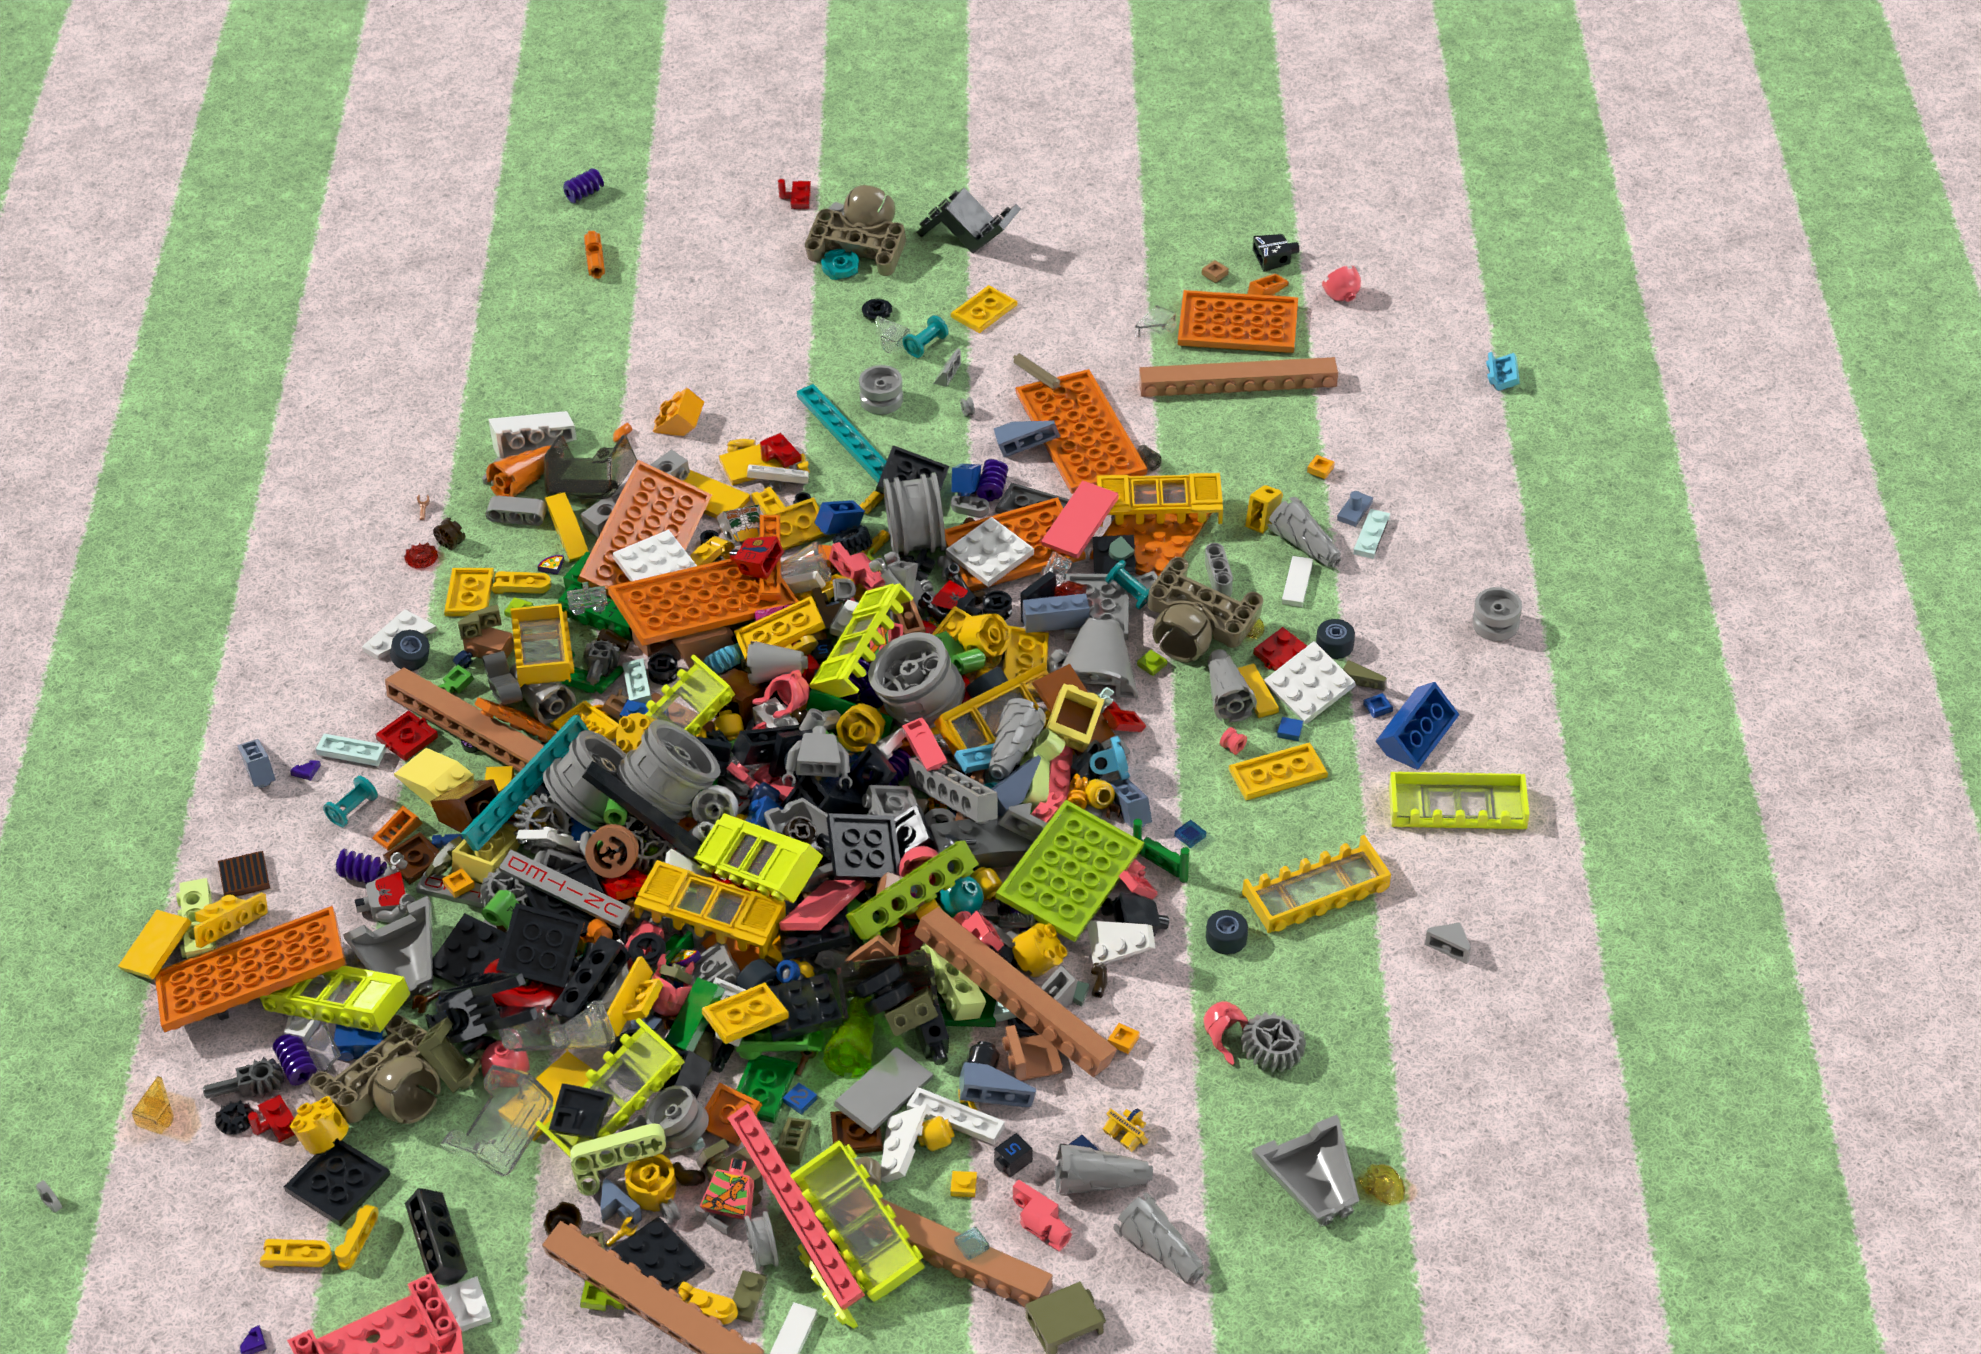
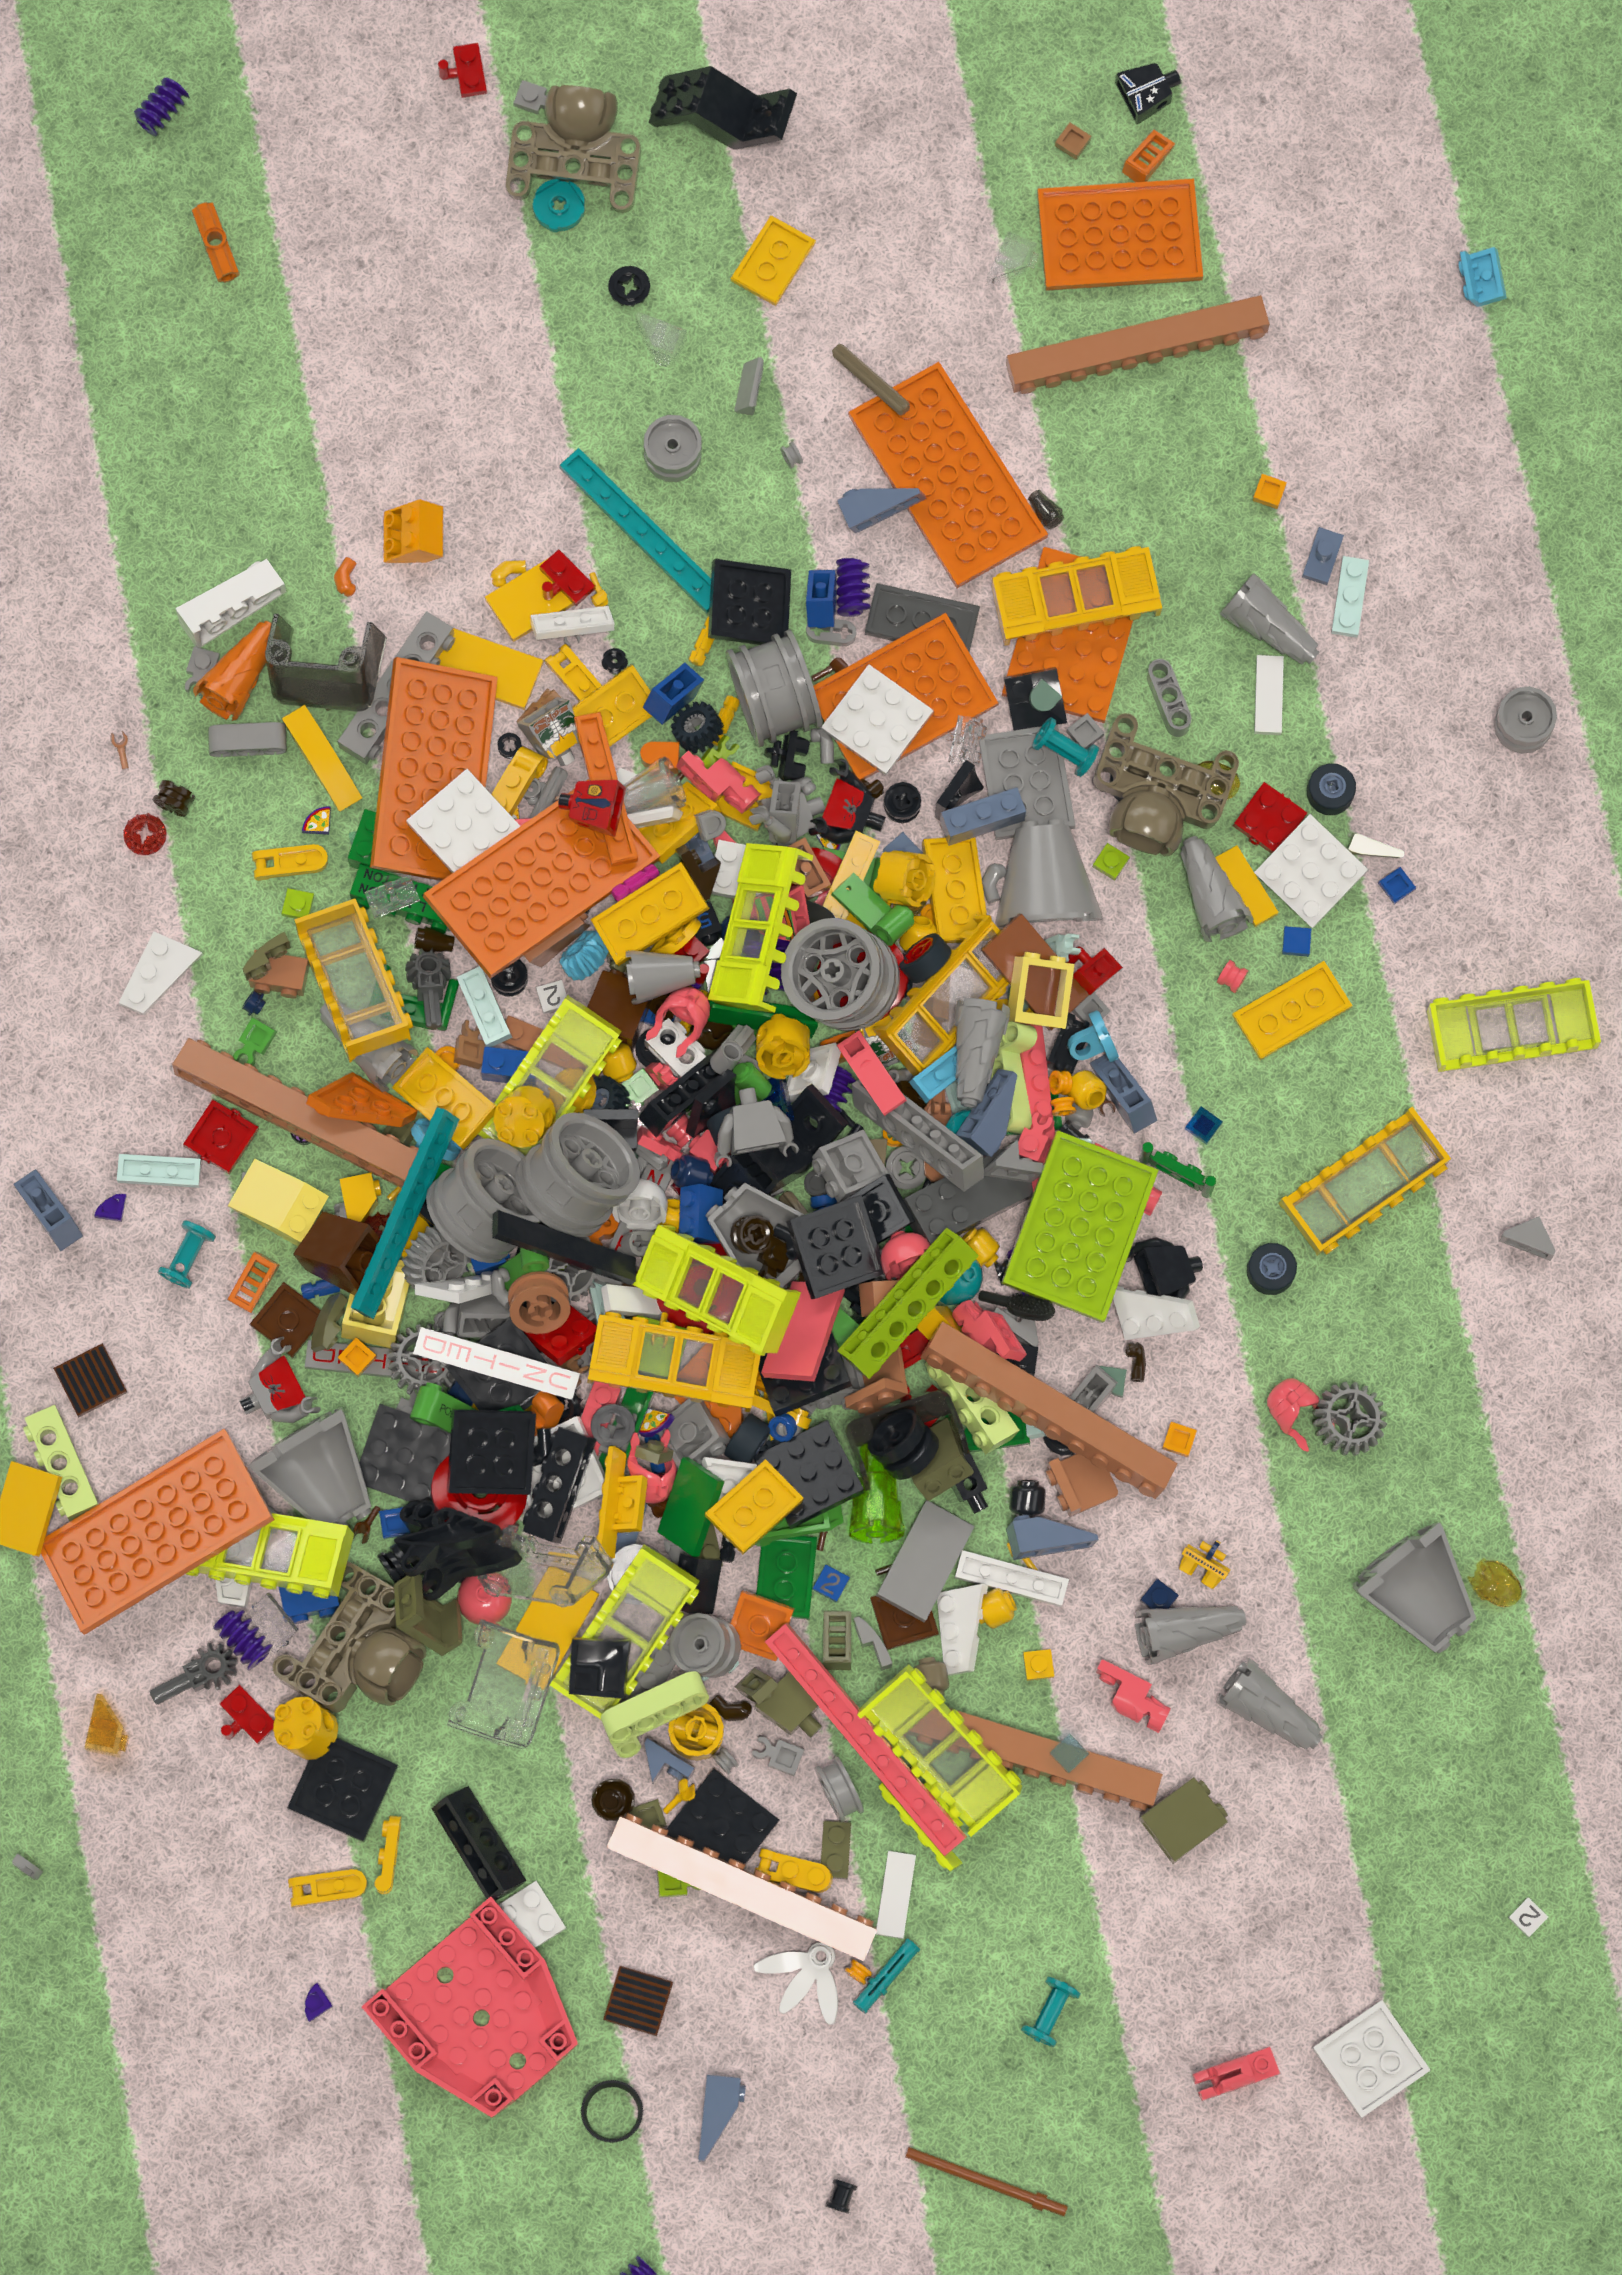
camera: 15 degrees left, 30 degrees up
yellow bracket [194,892,268,948] -> none
black gear [215,1100,254,1135] -> none
dark purple piece [336,848,387,884] -> none
black wheel [390,629,430,671] -> none
yellow tile [444,568,494,616] -> none
dark grey beam [482,651,523,706] -> none
torso [700,1158,754,1220] -> none
teal hose [902,315,949,358] -> none
black hand [944,834,976,848] -> none
black brick [994,1133,1033,1177] -> none
yellow brick [1012,923,1067,977] -> none
coral tile [1041,481,1119,559] -> none
clear red bracket [1055,581,1087,597] -> none
coral plate [1119,870,1158,899] -> none
yellow torso [1245,485,1283,534] -> none
coral cylinder [1322,265,1361,302] -> none
blue slope [1376,682,1460,770] -> none
none -> light grey slope [853,1617,893,1671]

